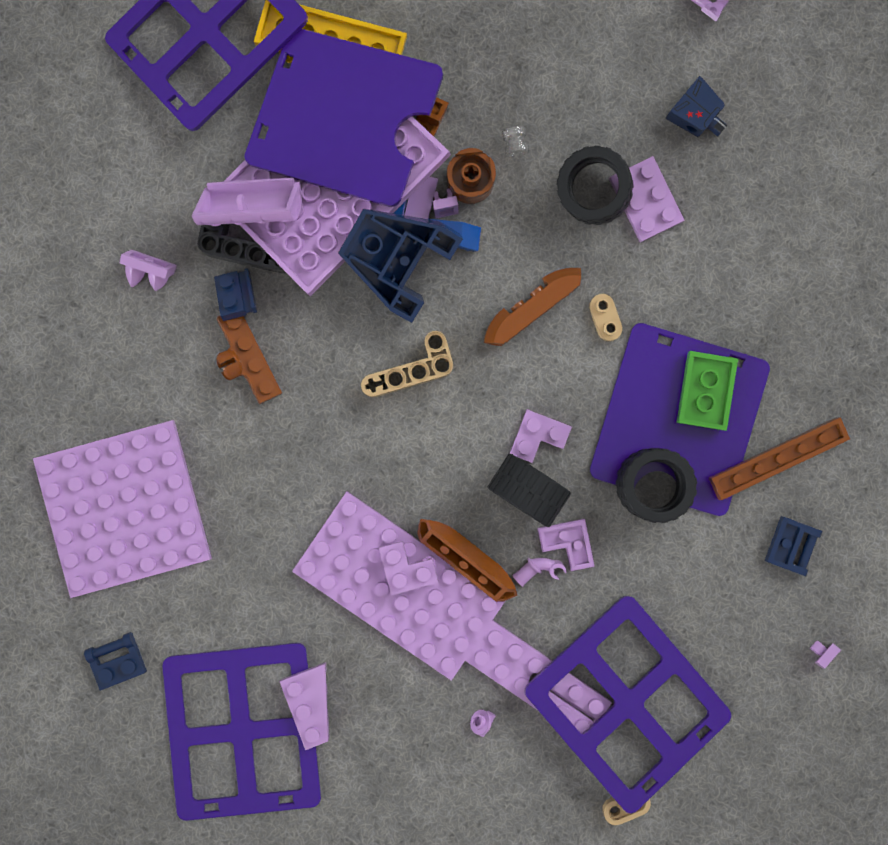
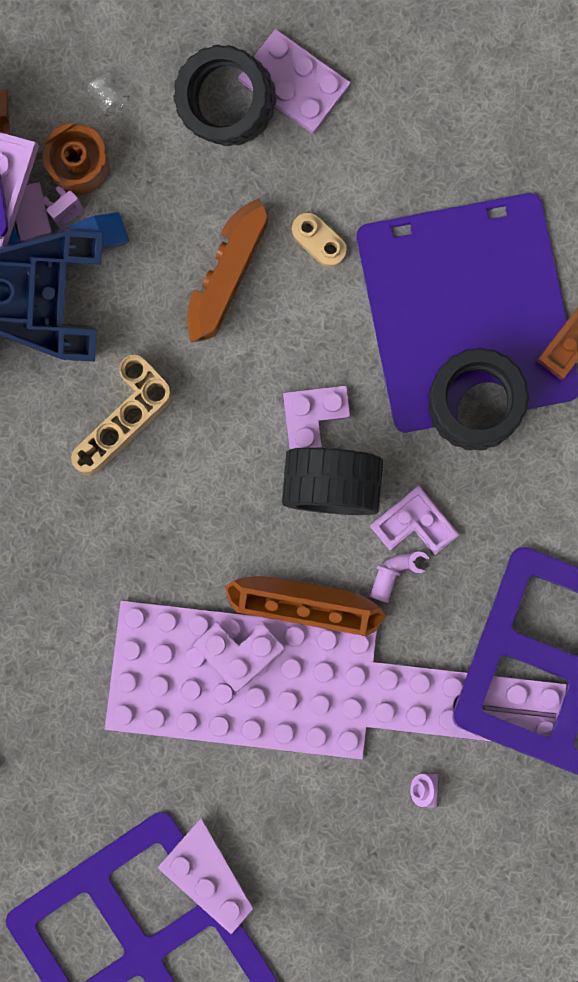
camera: 25 degrees left, 5 degrees down
bright green plate [676,351,738,431] -> none

